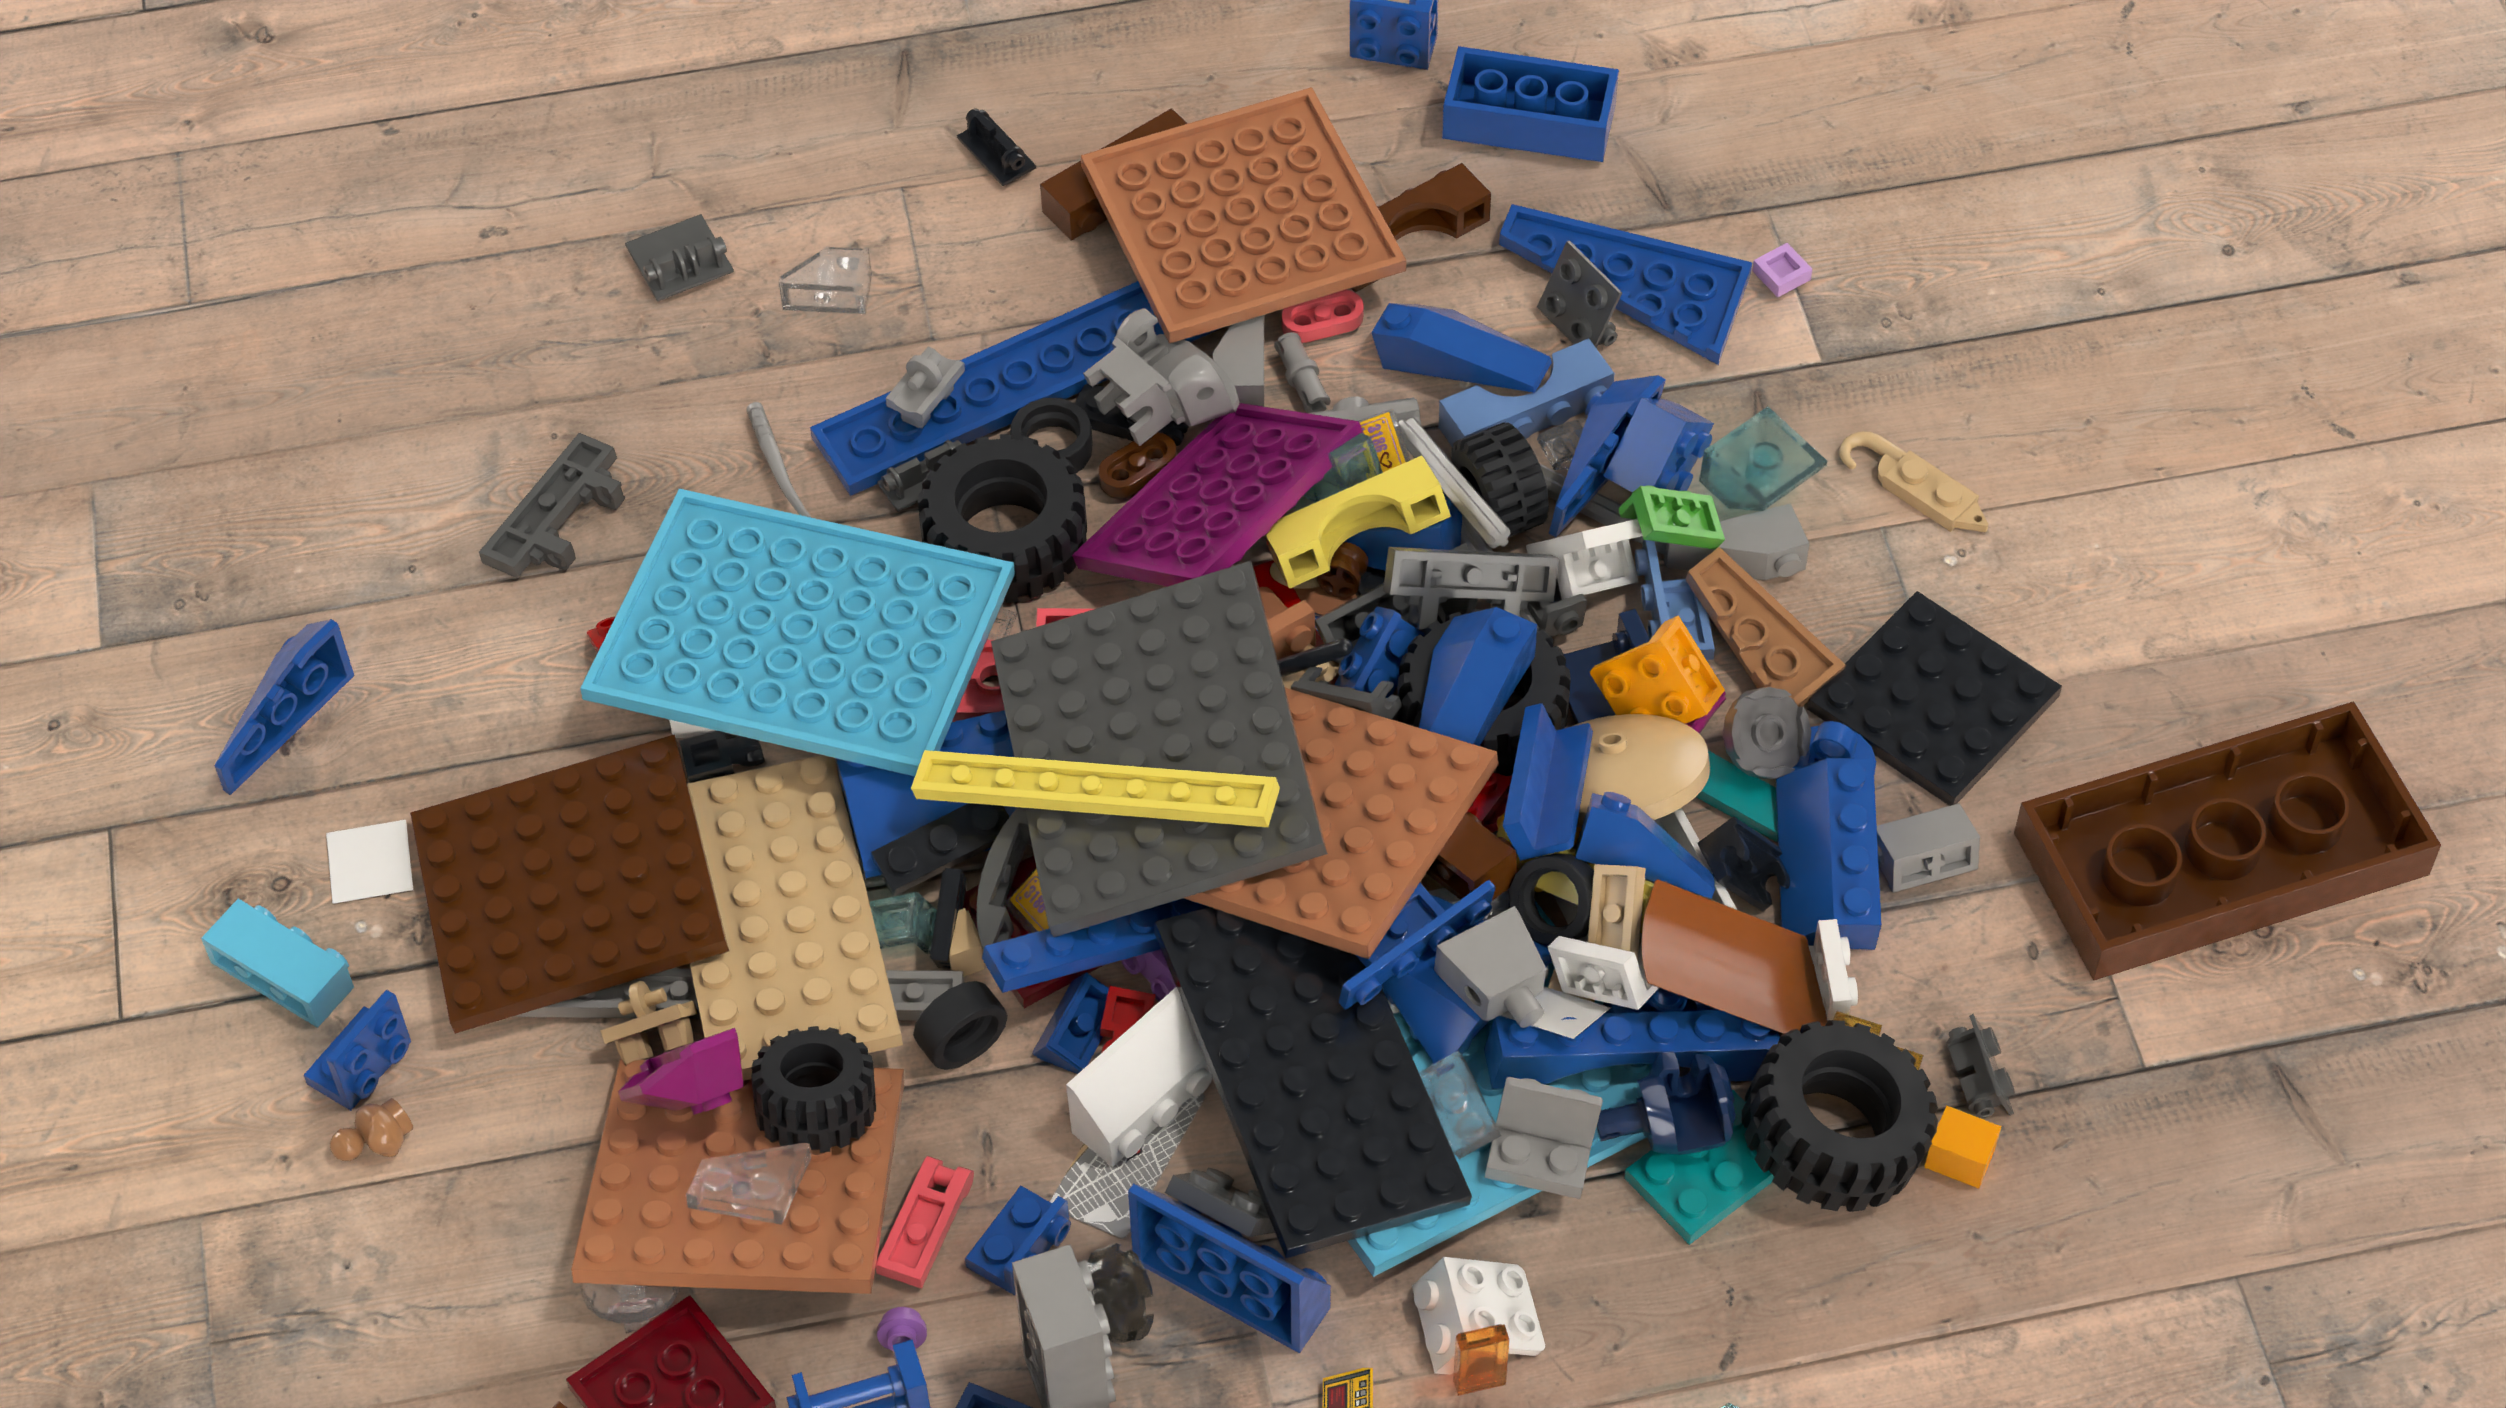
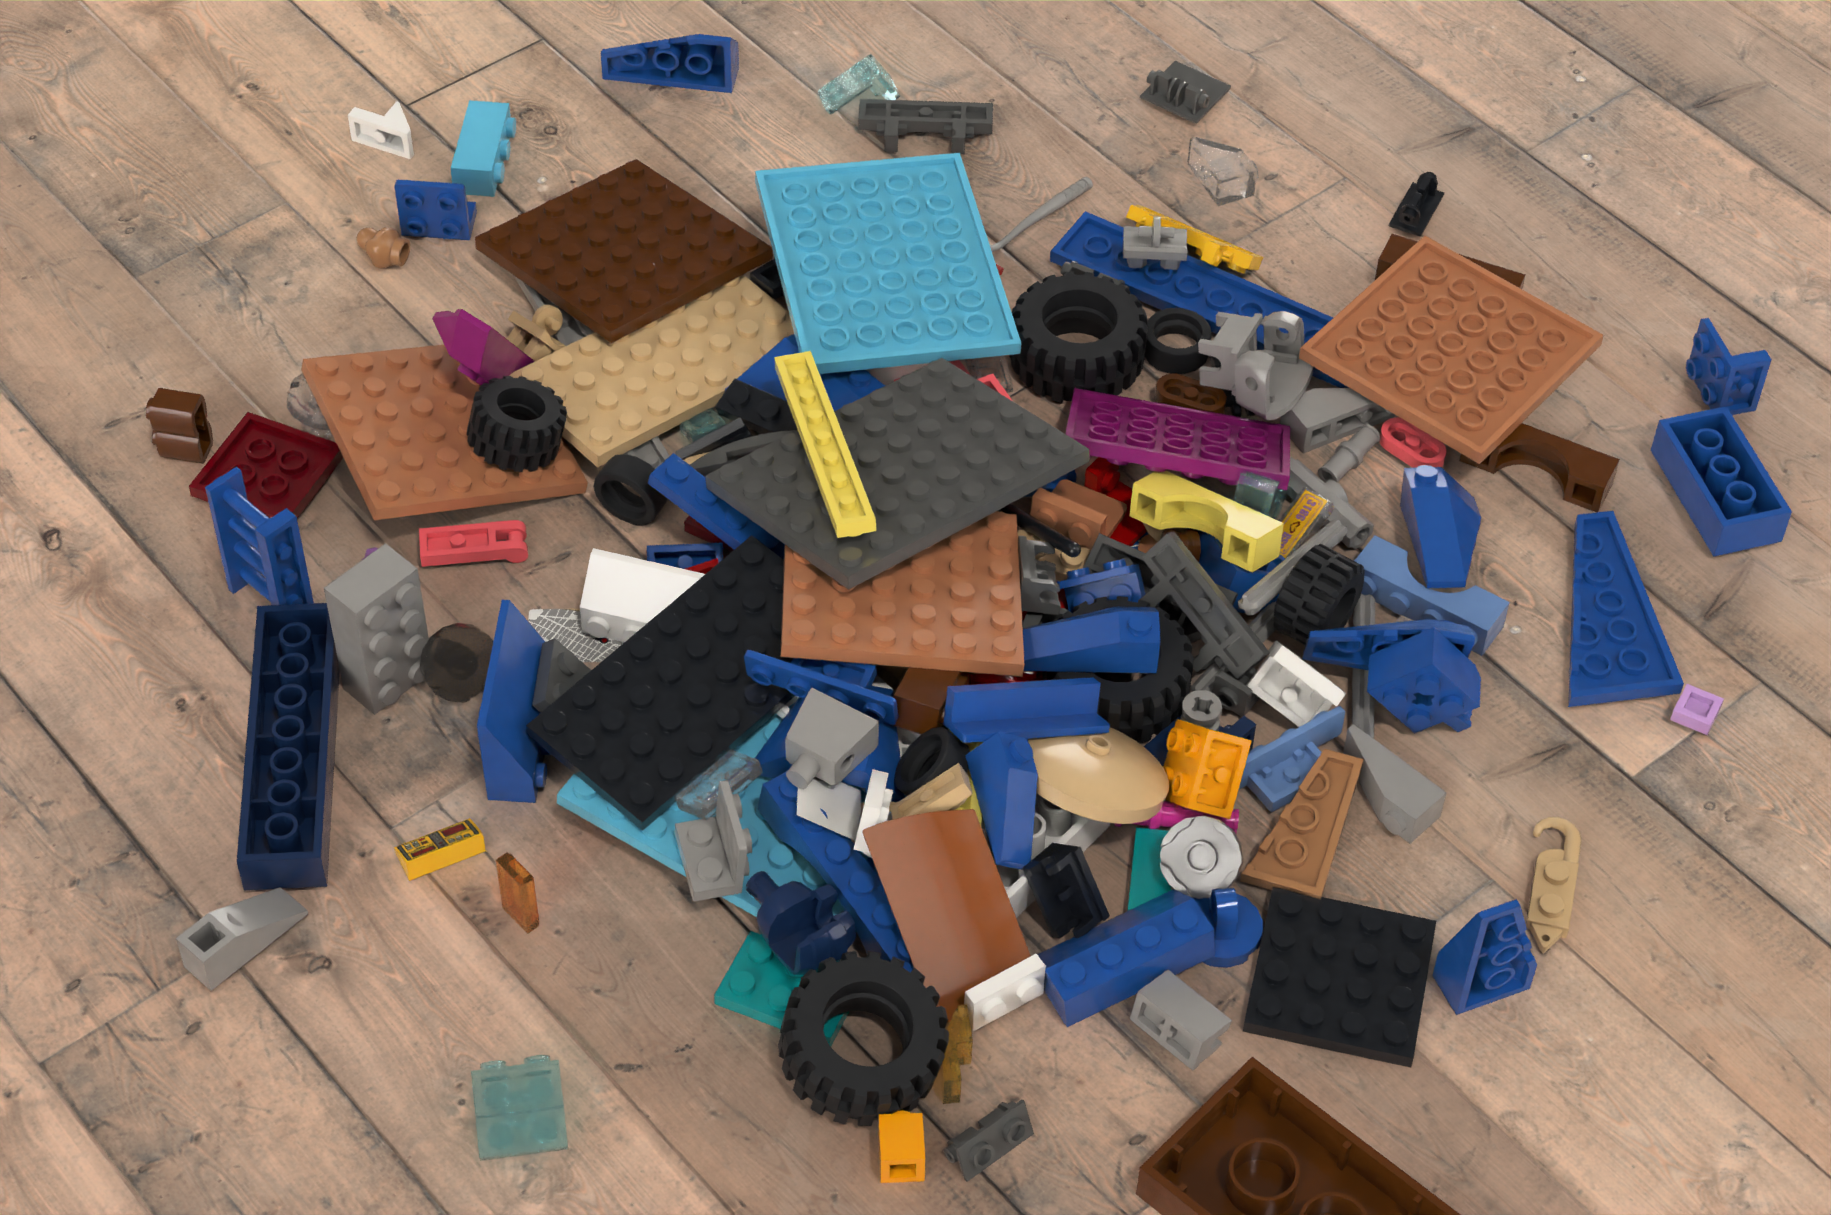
camera: 60 degrees right, 5 degrees down
white sticker [326,820,413,904] -> none
clear wing [686,1143,811,1225] -> none
blue bracket [965,1185,1071,1296] -> none
white bracket [1412,1257,1545,1375] -> none
dark grey hinge [1537,241,1622,348] -> none
bright green bracket [1618,485,1725,549] -> none
clear light blue slope [1699,406,1828,511] -> none
none -> white slope [348,101,414,159]
none -> clear light blue bracket [818,54,900,115]
none -> yellow hinge [1126,205,1263,274]
none -> light grey wheel [1181,690,1222,731]
none -> blue wedge [1432,899,1537,1015]

